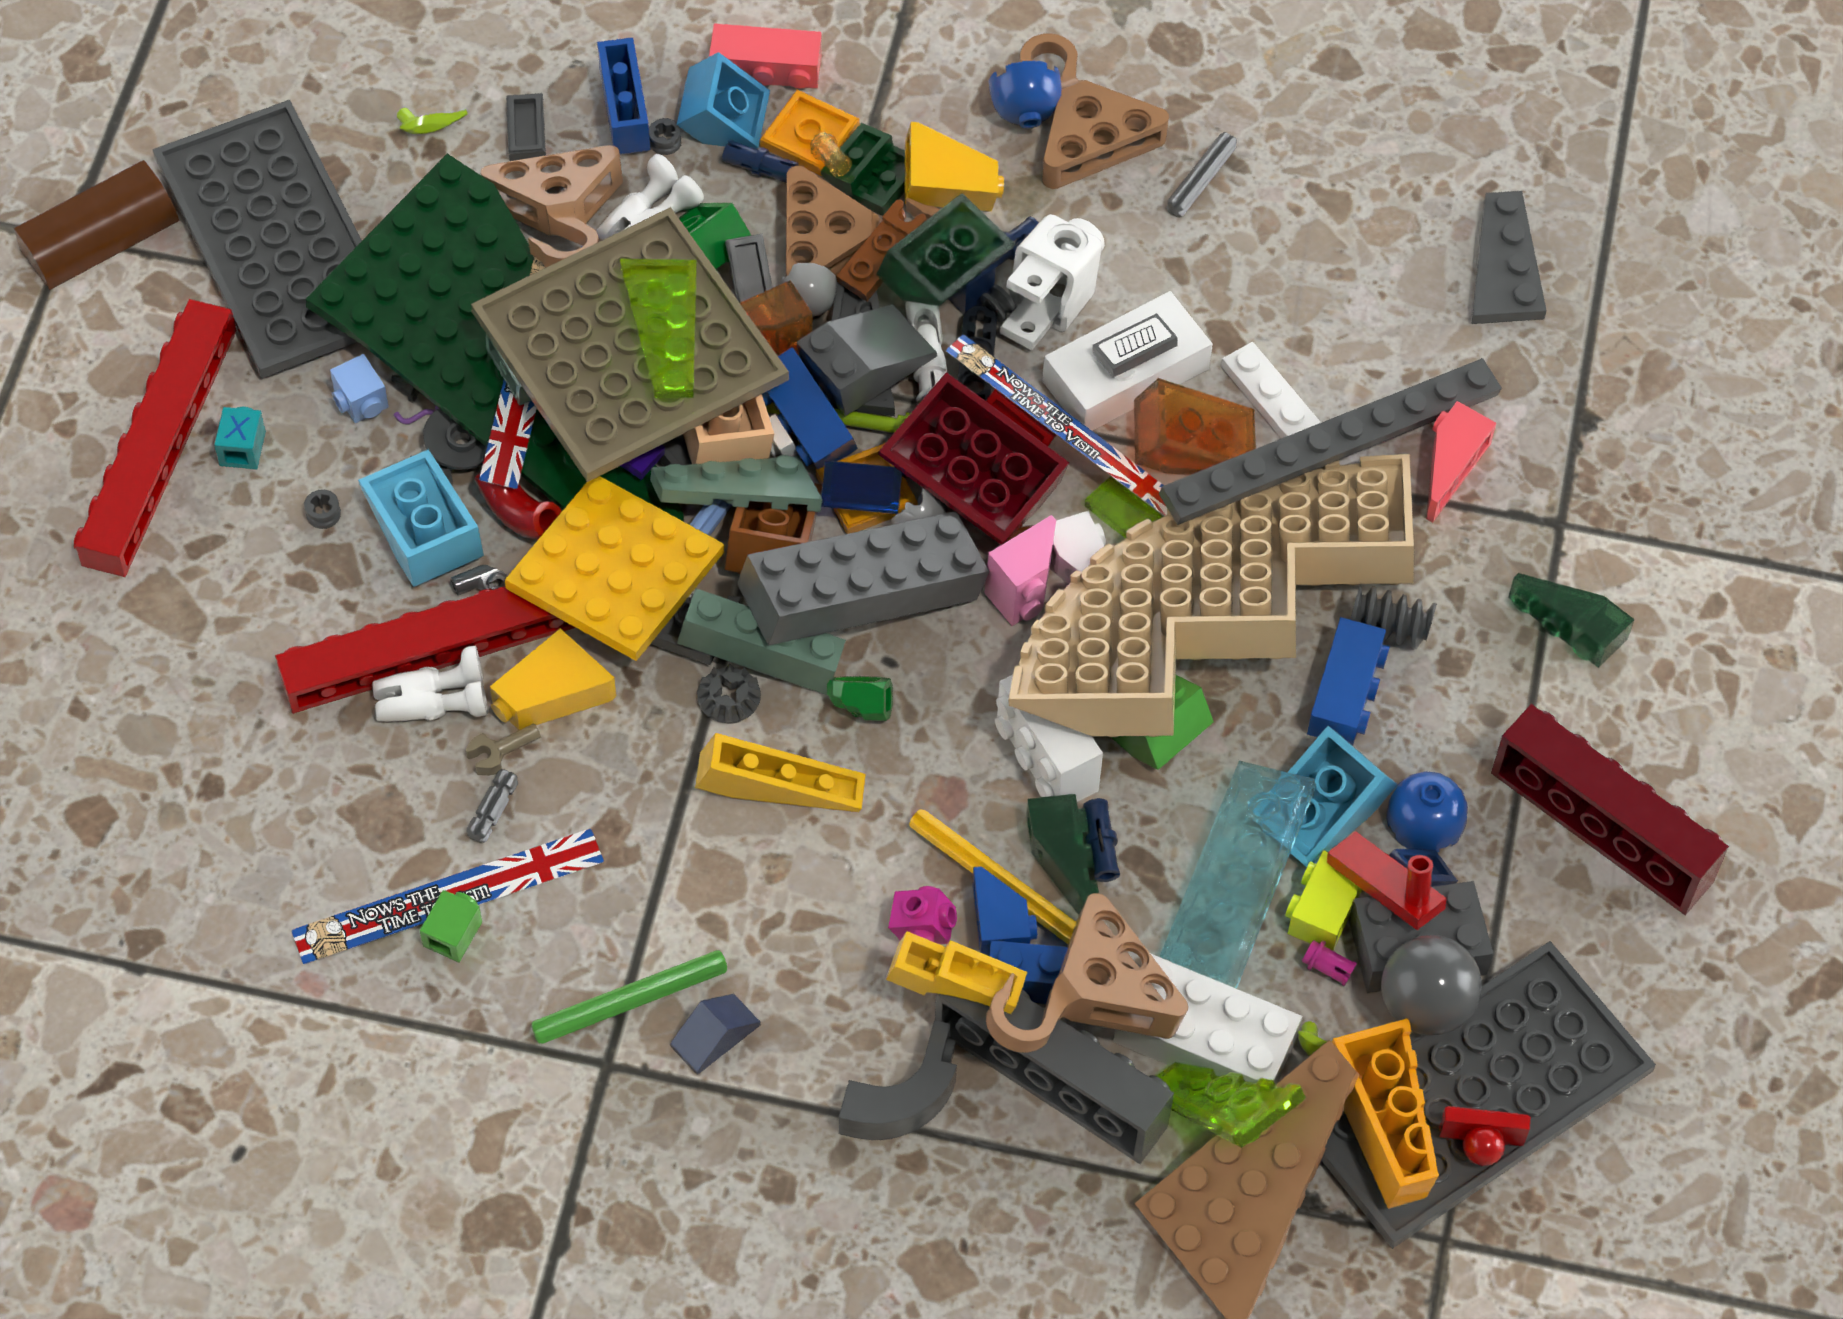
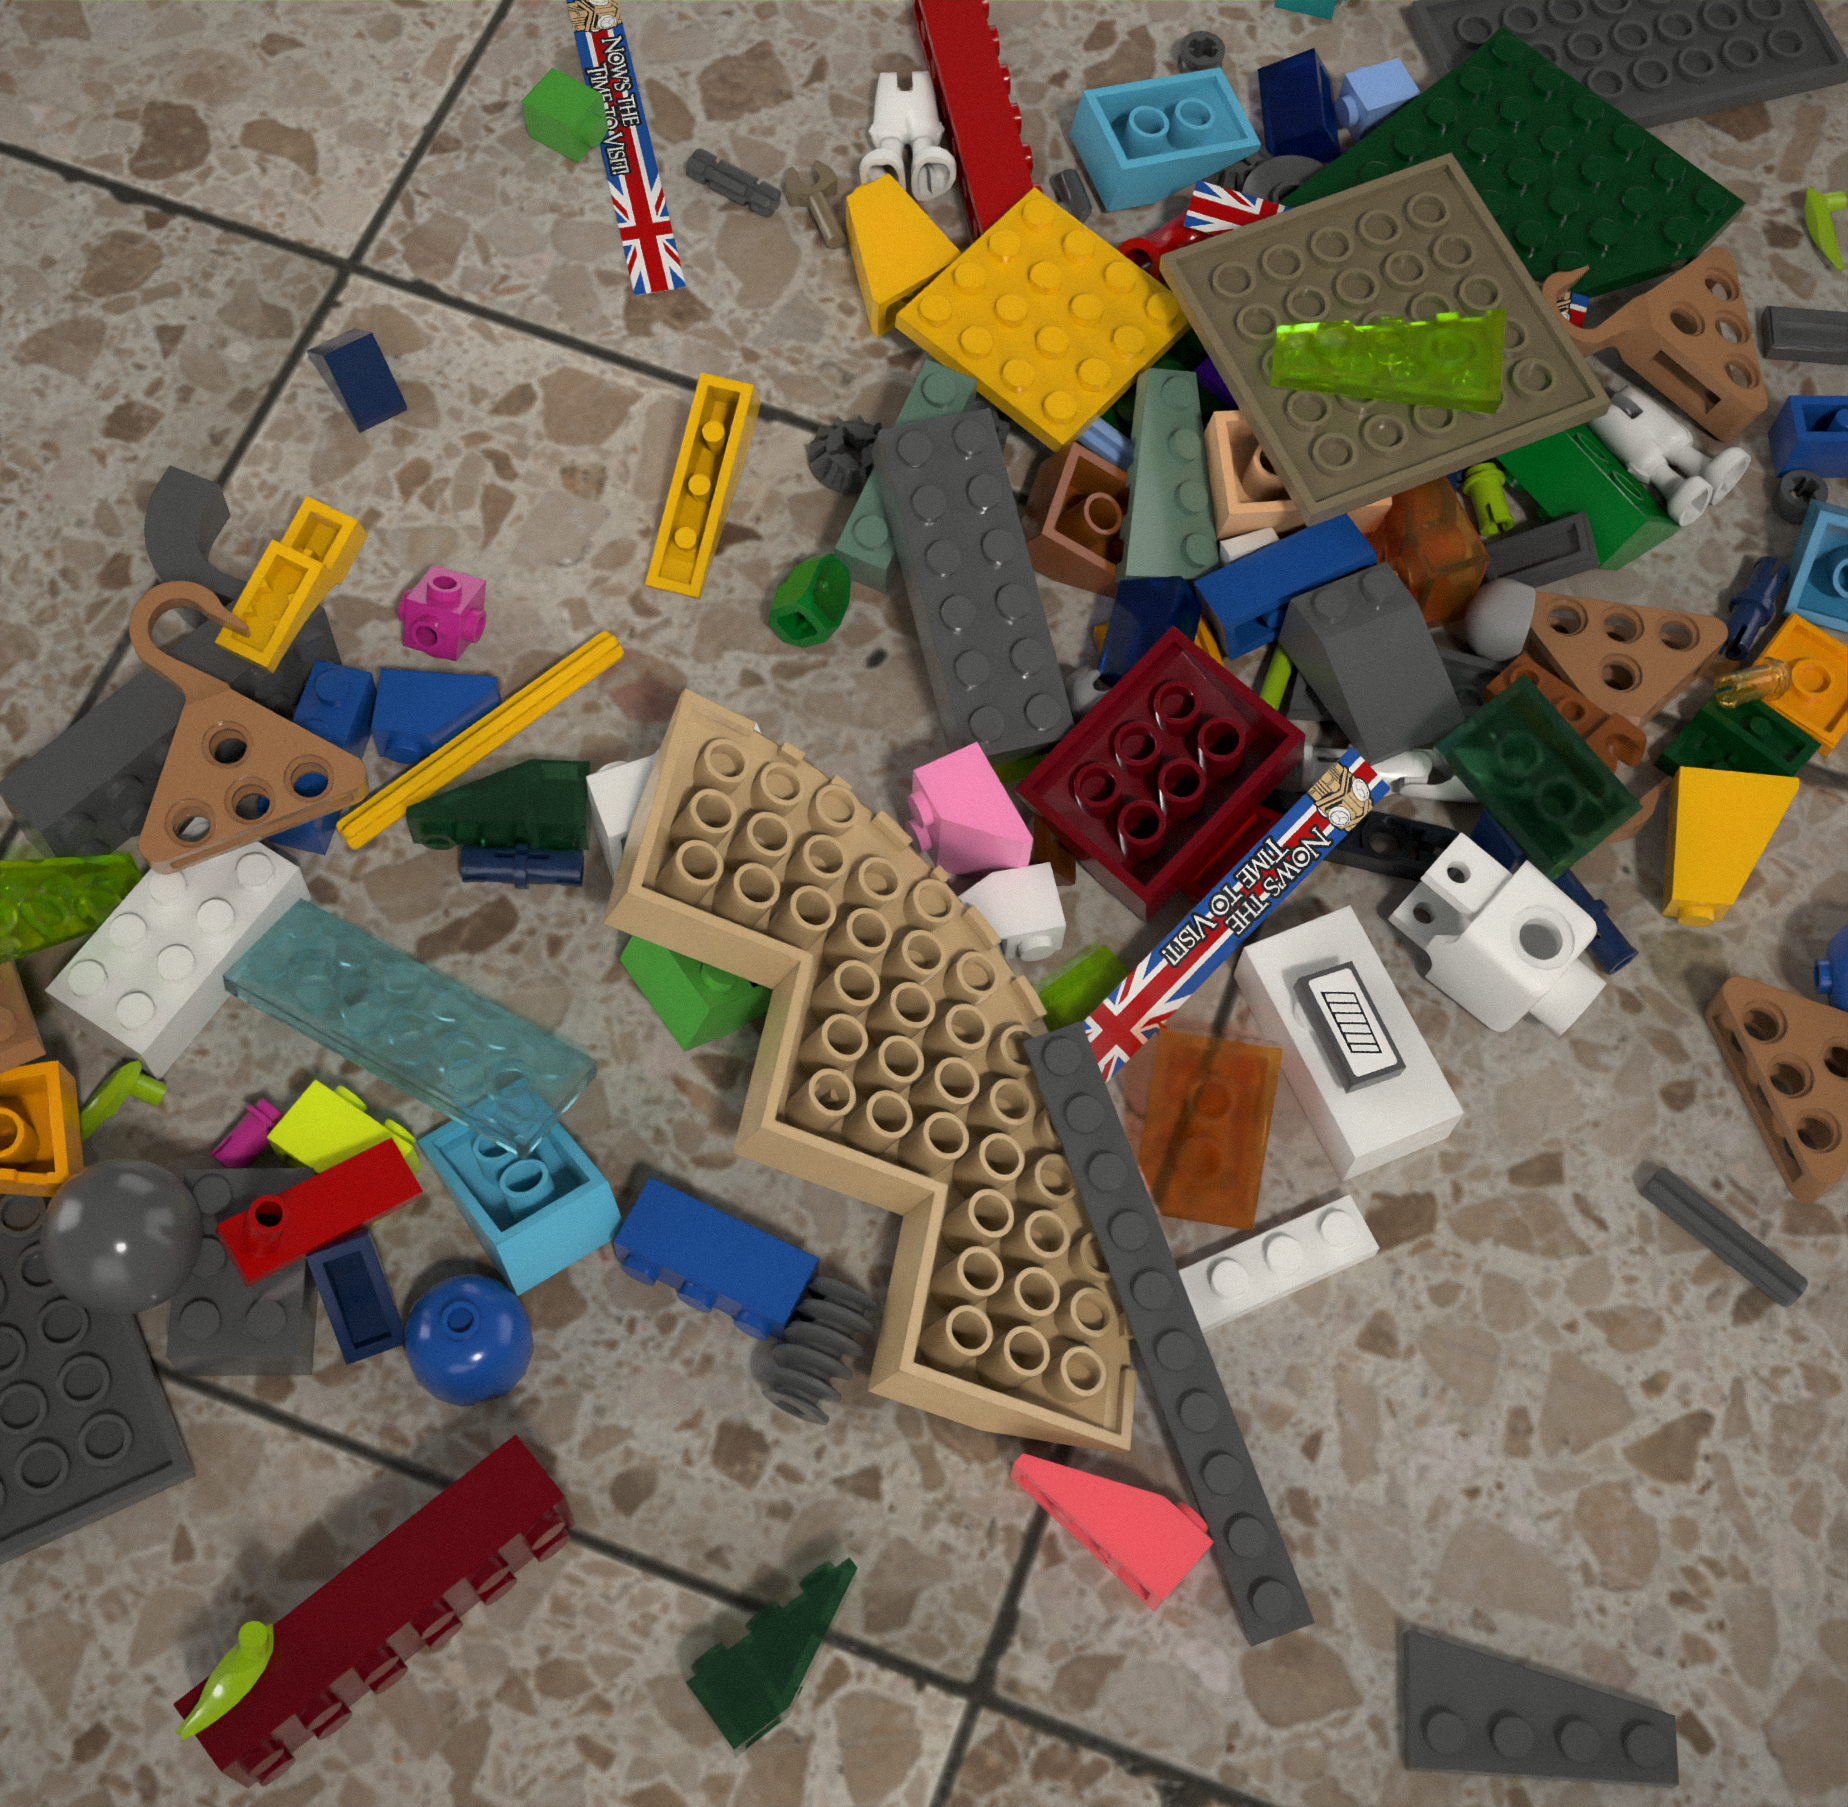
camera: 95 degrees right, 5 degrees up
bright green axle [532,950,727,1044] -> none
none -> lime bar [175,1621,274,1741]
none -> clear blue brick [1258,48,1341,163]

